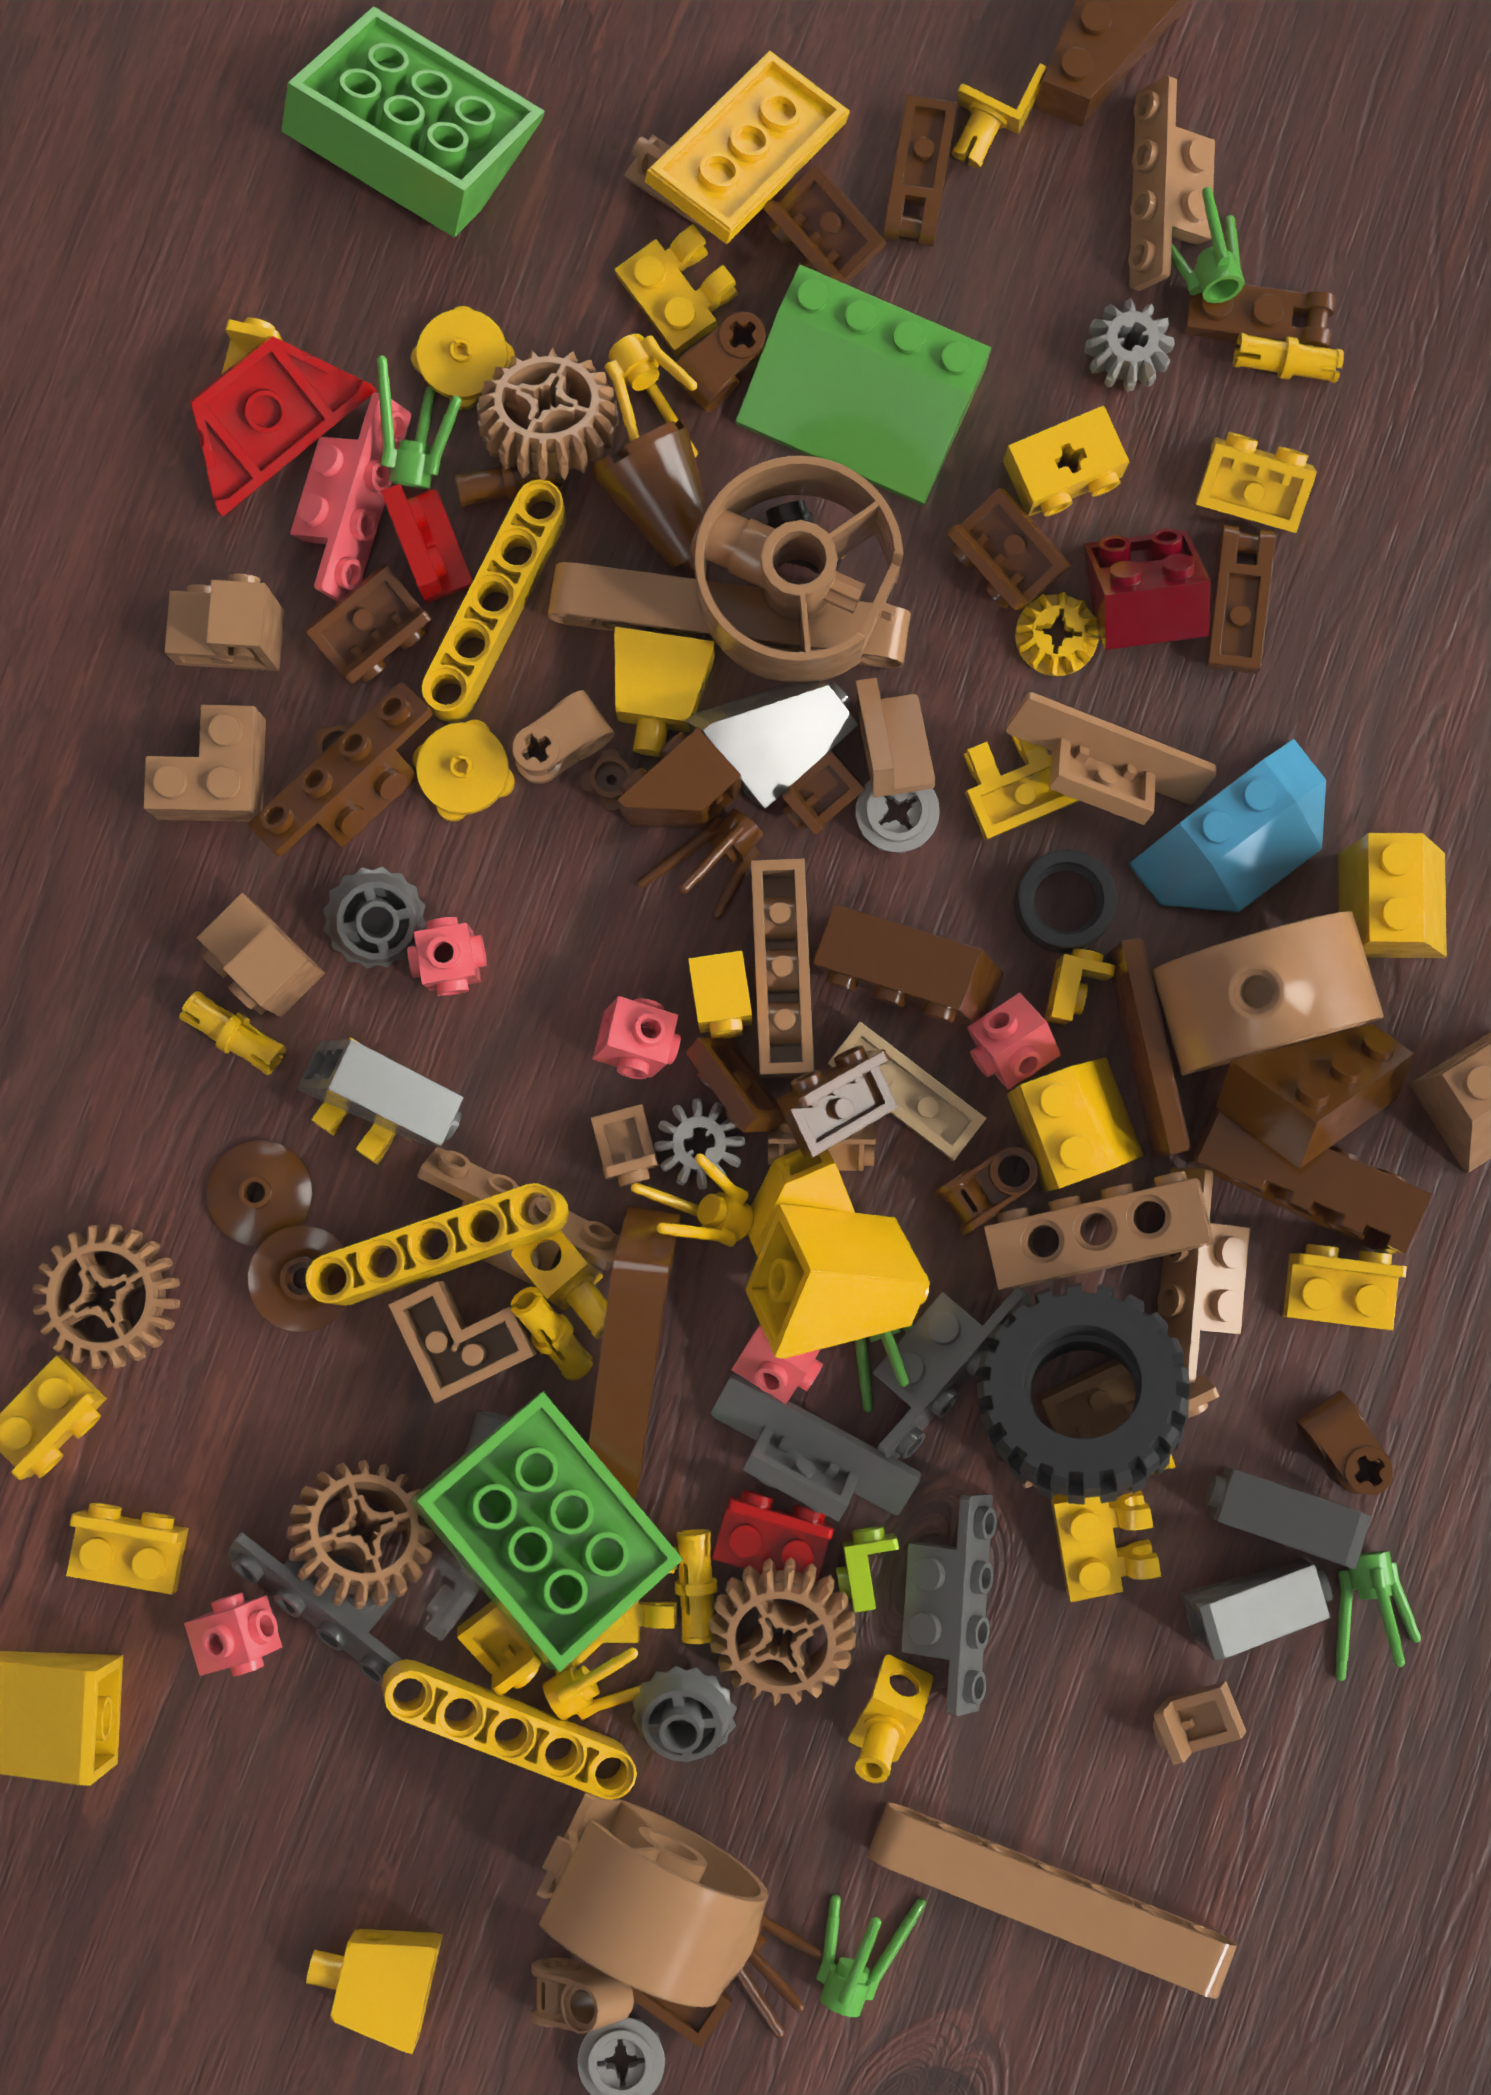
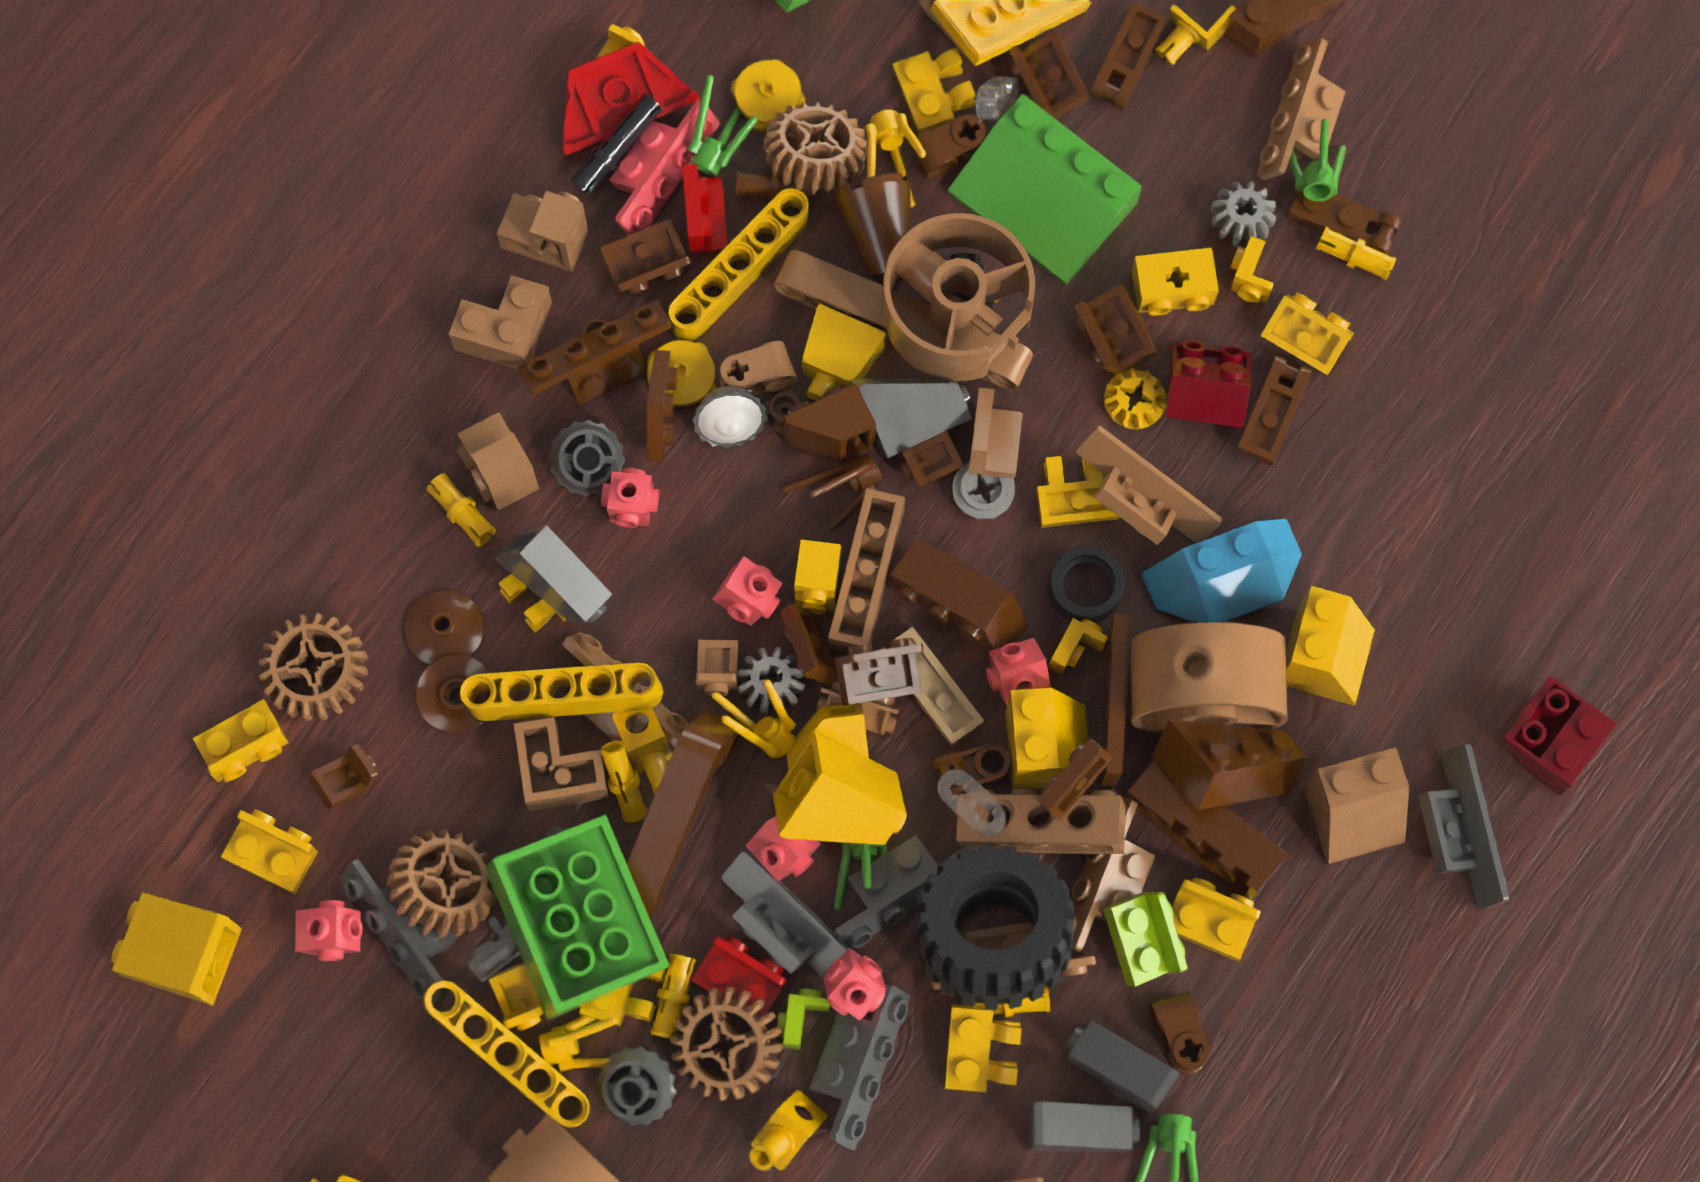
camera: 15 degrees right, 10 degrees down
none -> reddish brown bracket [308,743,378,811]
none -> black pin [570,93,663,196]
none -> reddish brown plate [647,350,678,462]
none -> white piece [692,386,768,449]
none -> coral brick [823,948,886,1020]
none -> clear beam [937,769,1006,836]
none -> clear beam [976,76,1019,121]
none -> reddish brown plate [1037,738,1114,820]
none -> lime bracket [1103,892,1187,986]
none -> yellow bracket [1230,236,1274,303]

